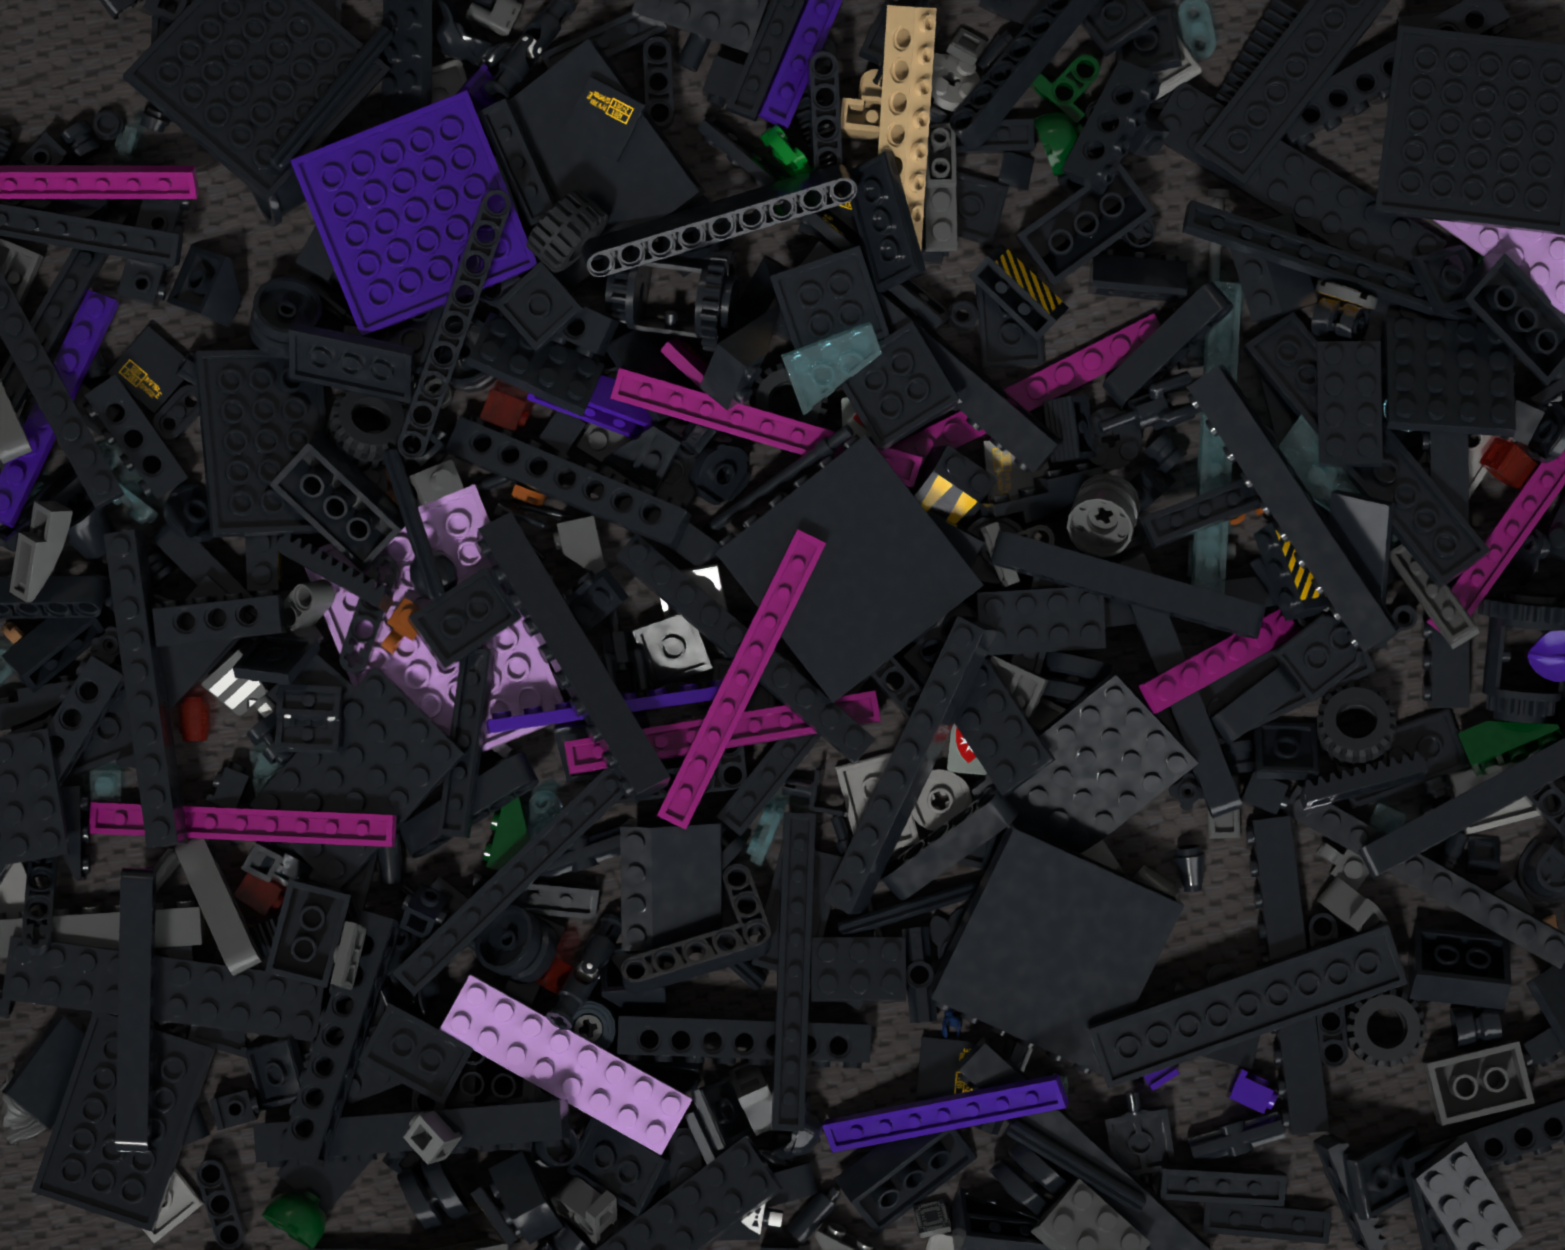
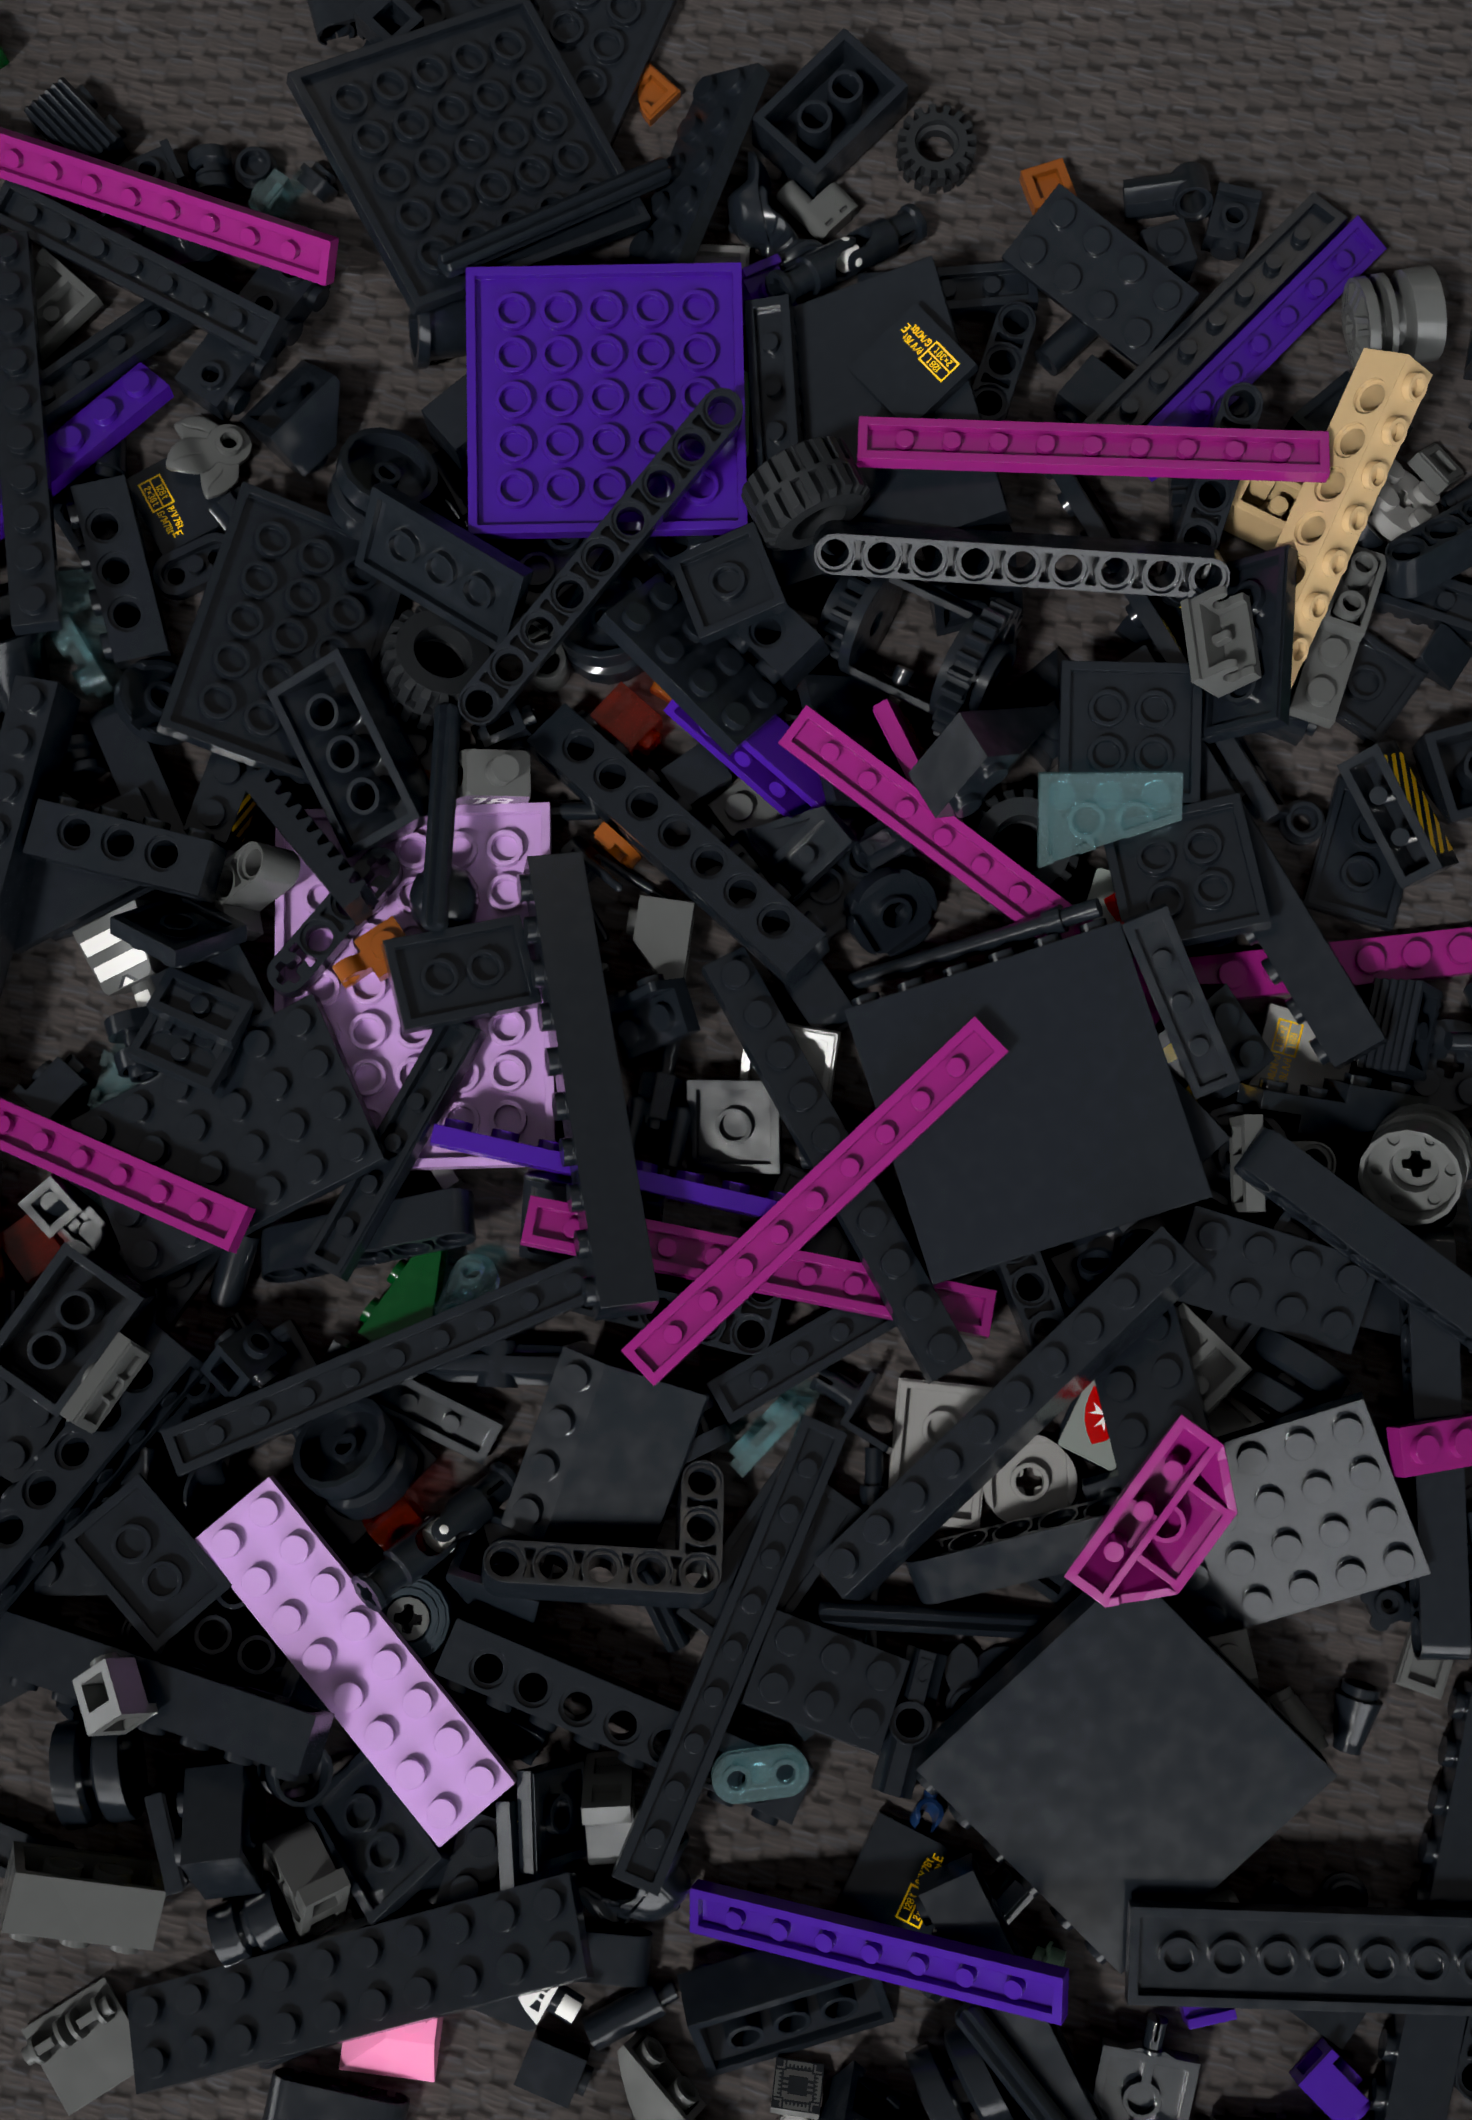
camera: 30 degrees right, 5 degrees down
clear red brick [178,697,211,742] -> none
green plate [760,125,812,177] -> none
none -> dark grey plate [166,416,252,499]
none -> clear light blue plate [711,1744,809,1804]
none -> magenta plate [857,416,1330,483]
none -> magenta wedge [1064,1413,1238,1608]
none -> black gear [1121,903,1240,1099]
none -> dark grey hinge [1180,586,1262,698]

